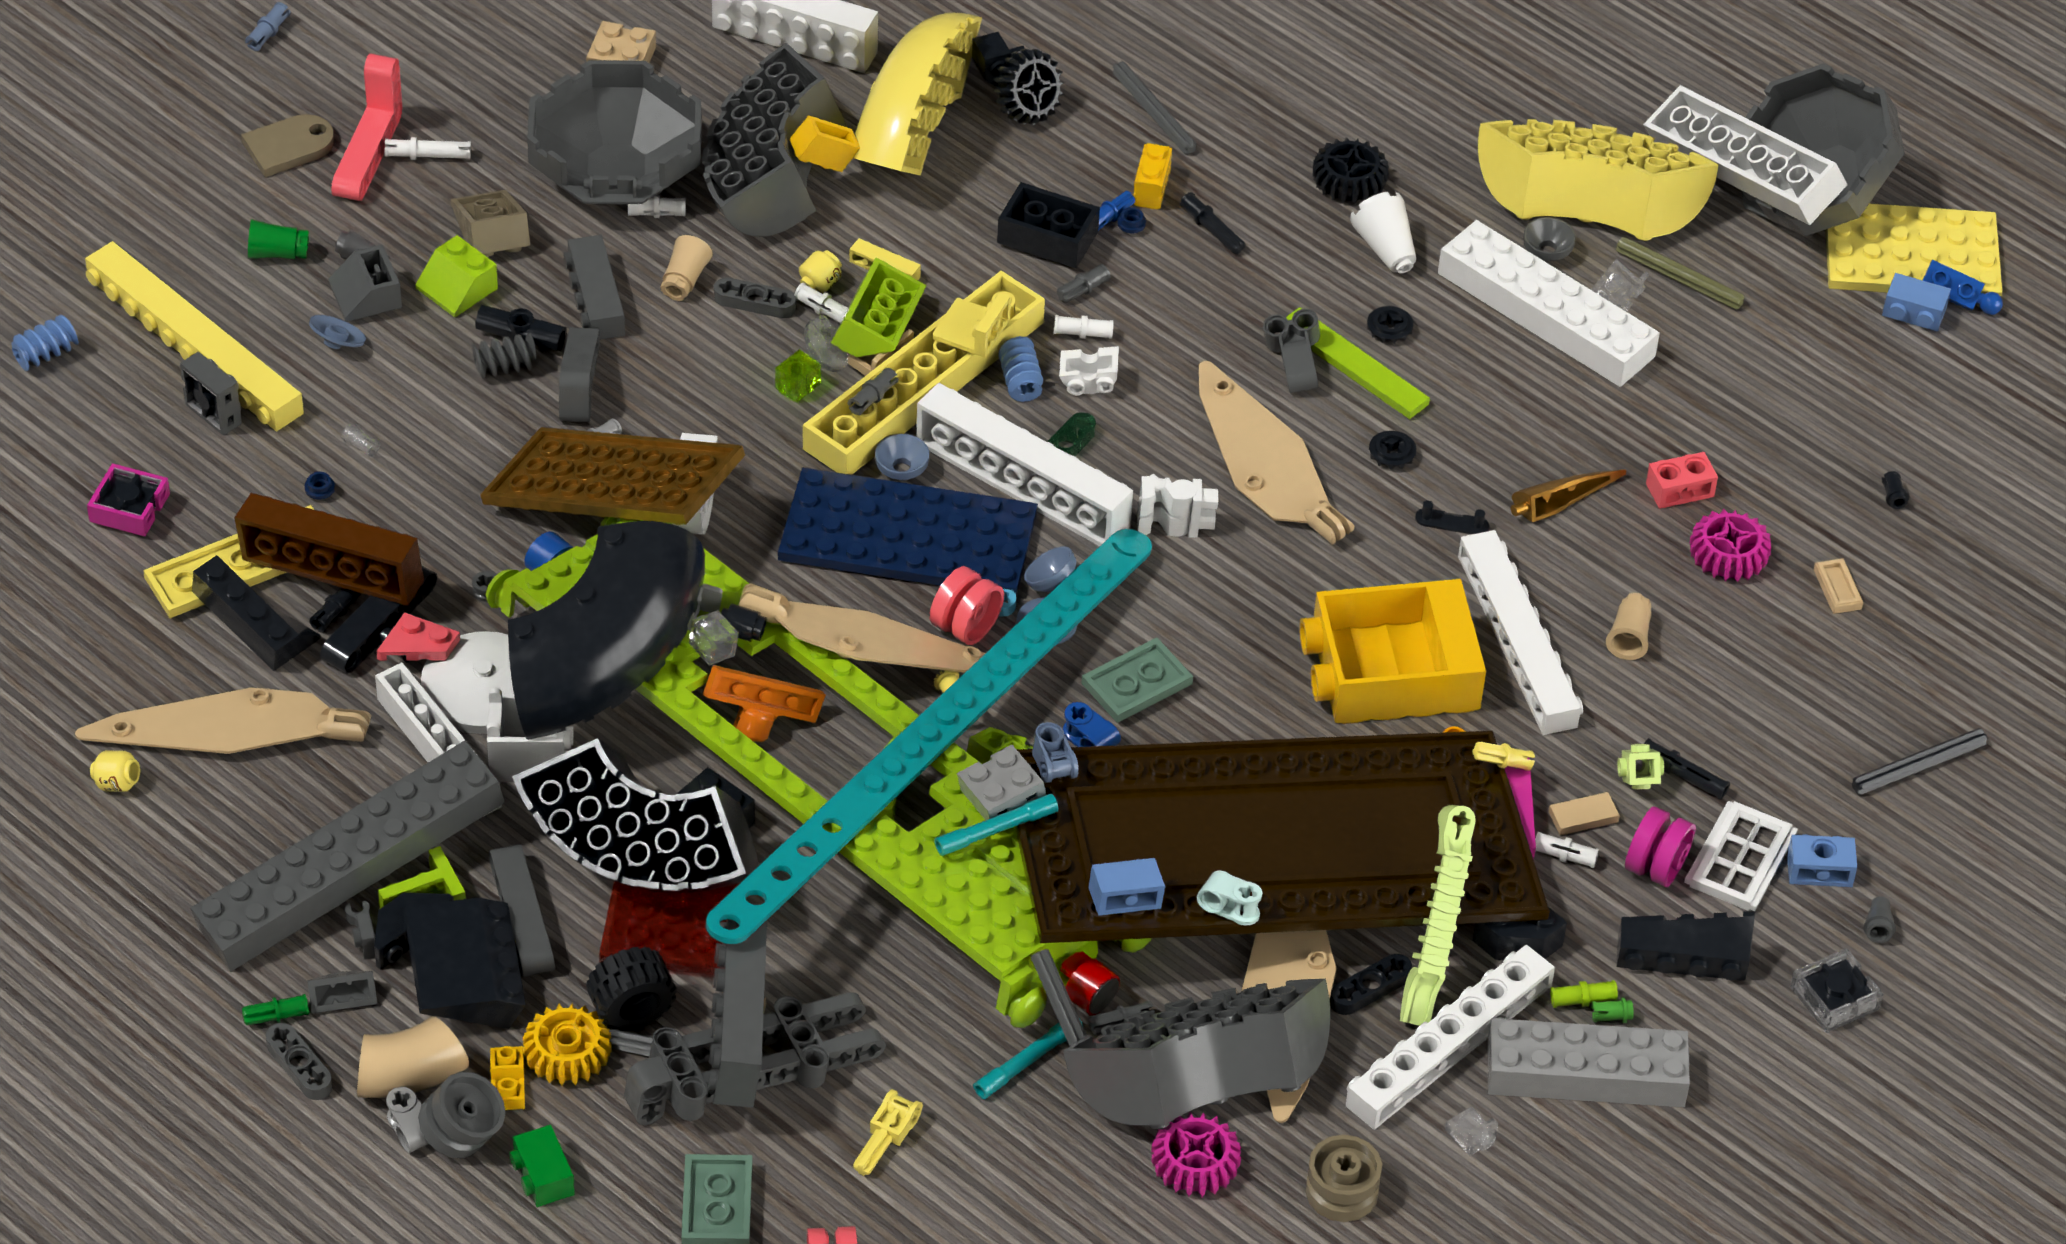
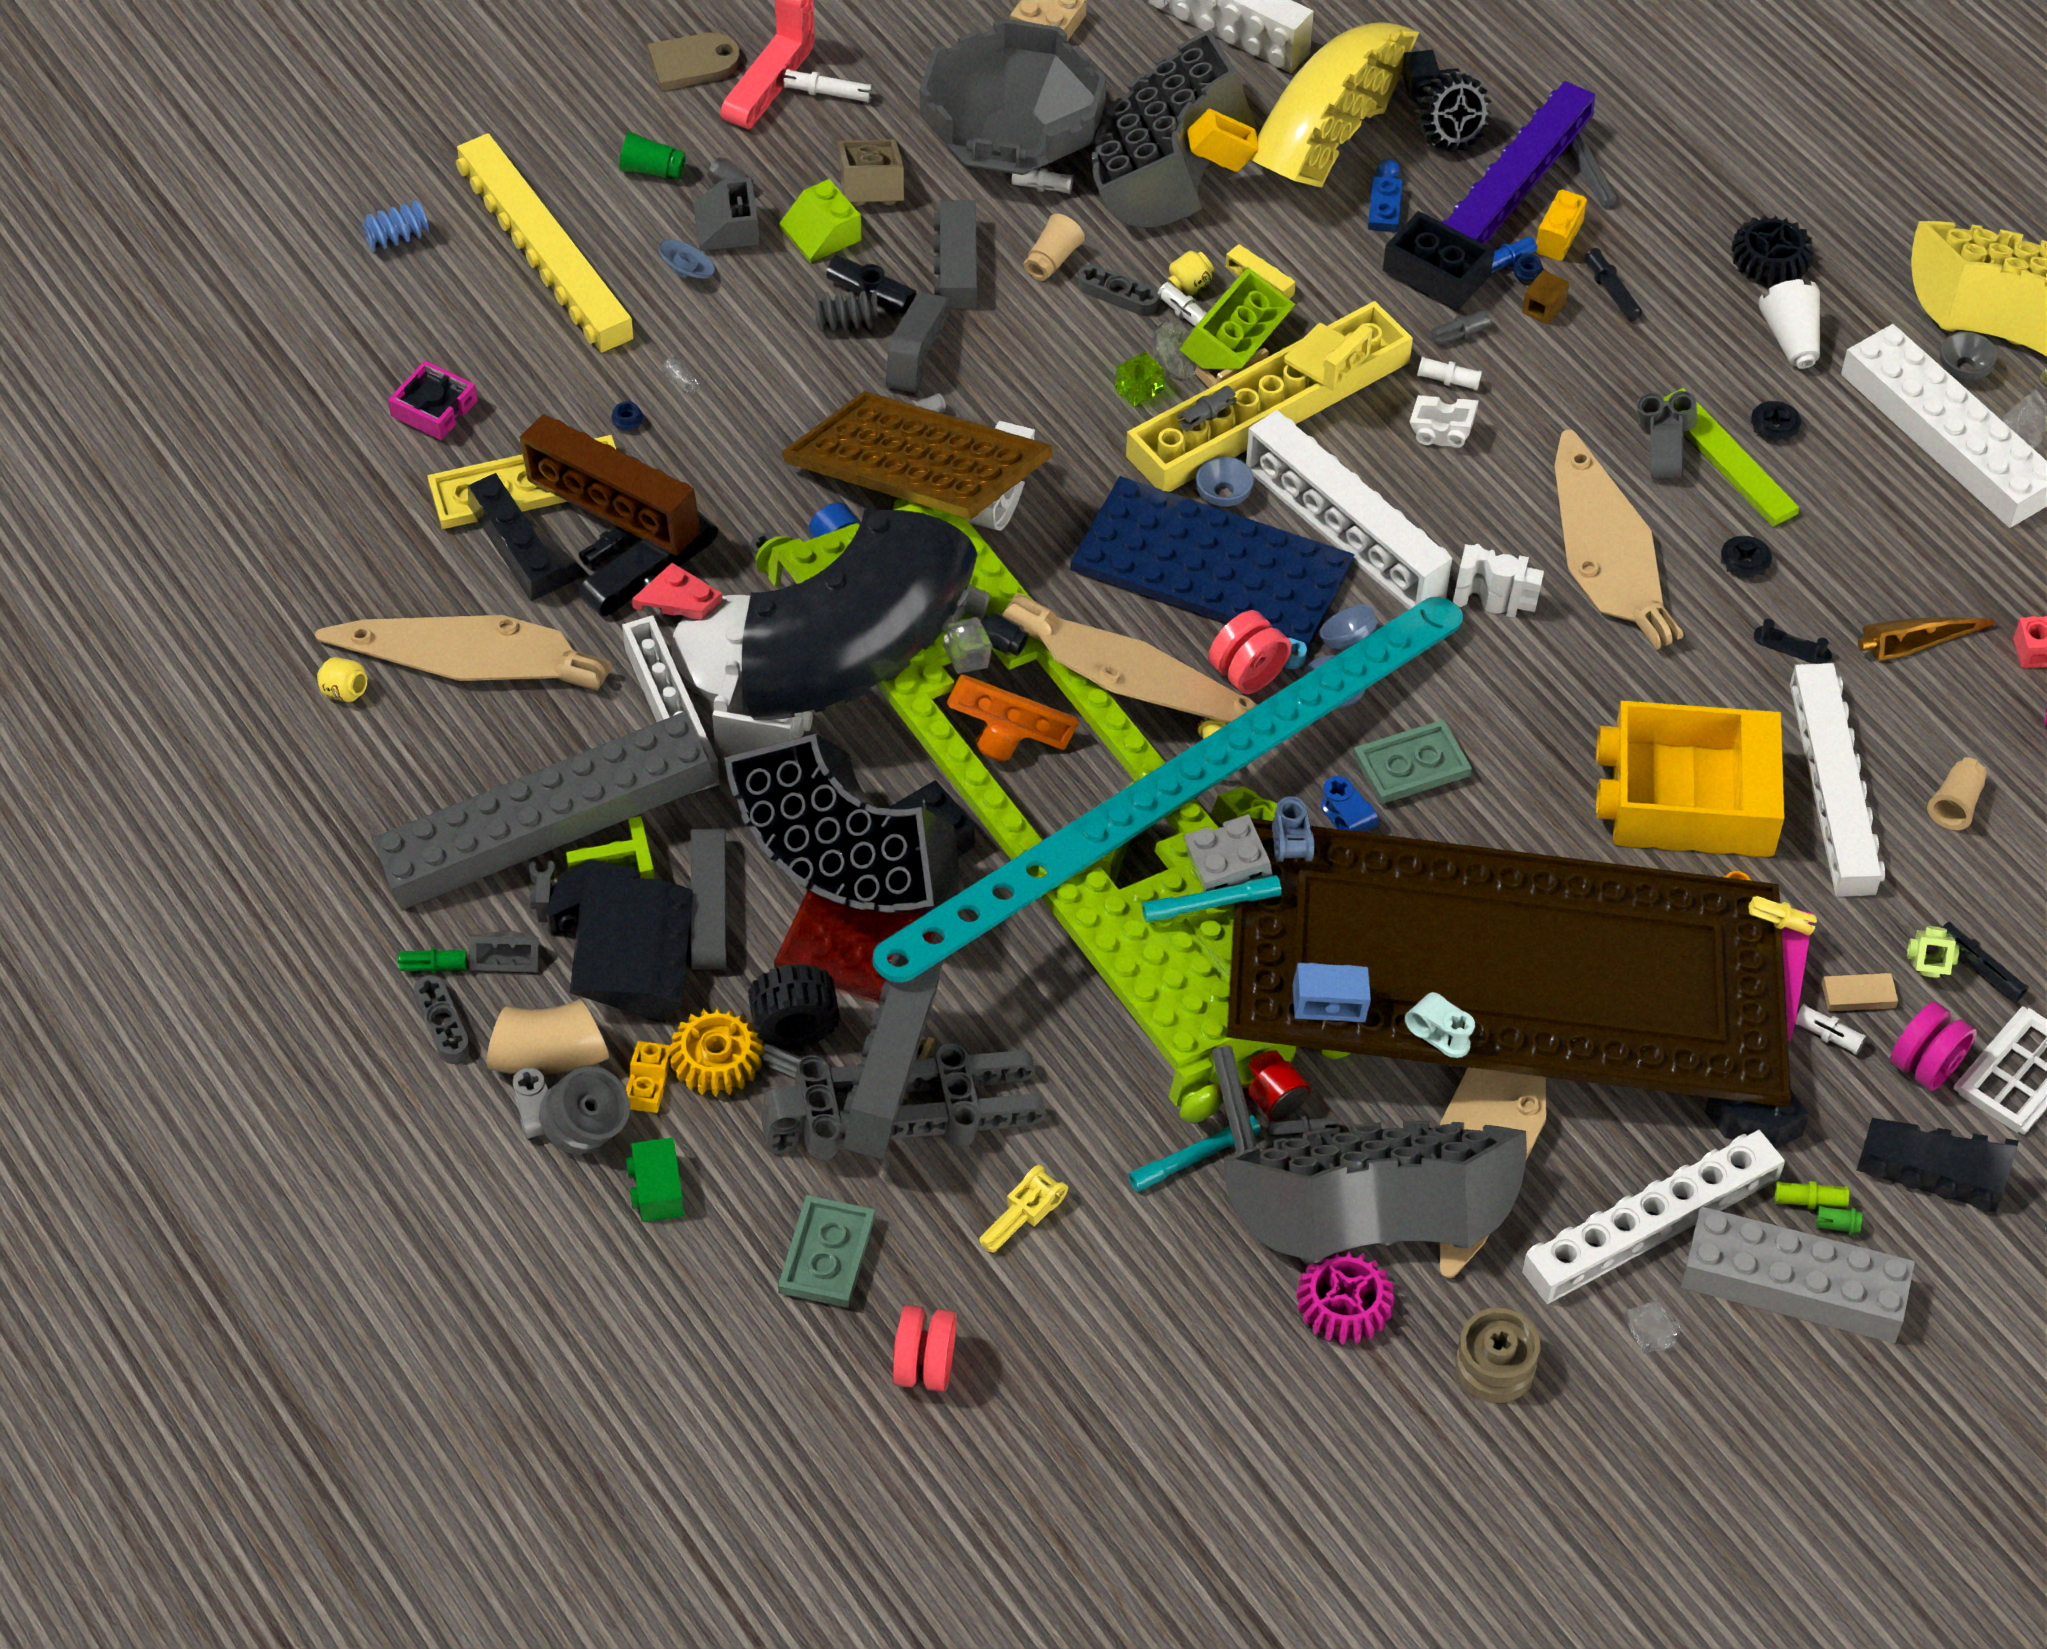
camera: 15 degrees right, 5 degrees up
dark grey piece [180,352,242,436] -> none
medium blue piece [999,336,1043,402] -> none
clear green beam [1047,412,1096,456] -> none
black beam [1330,954,1412,1015] -> none
yellowish green piece [1400,805,1475,1026] -> none
none -> blue plate [1368,158,1402,232]
none -> dark purple brick [1442,81,1595,244]
none -> pearl gold brick [1522,270,1570,325]

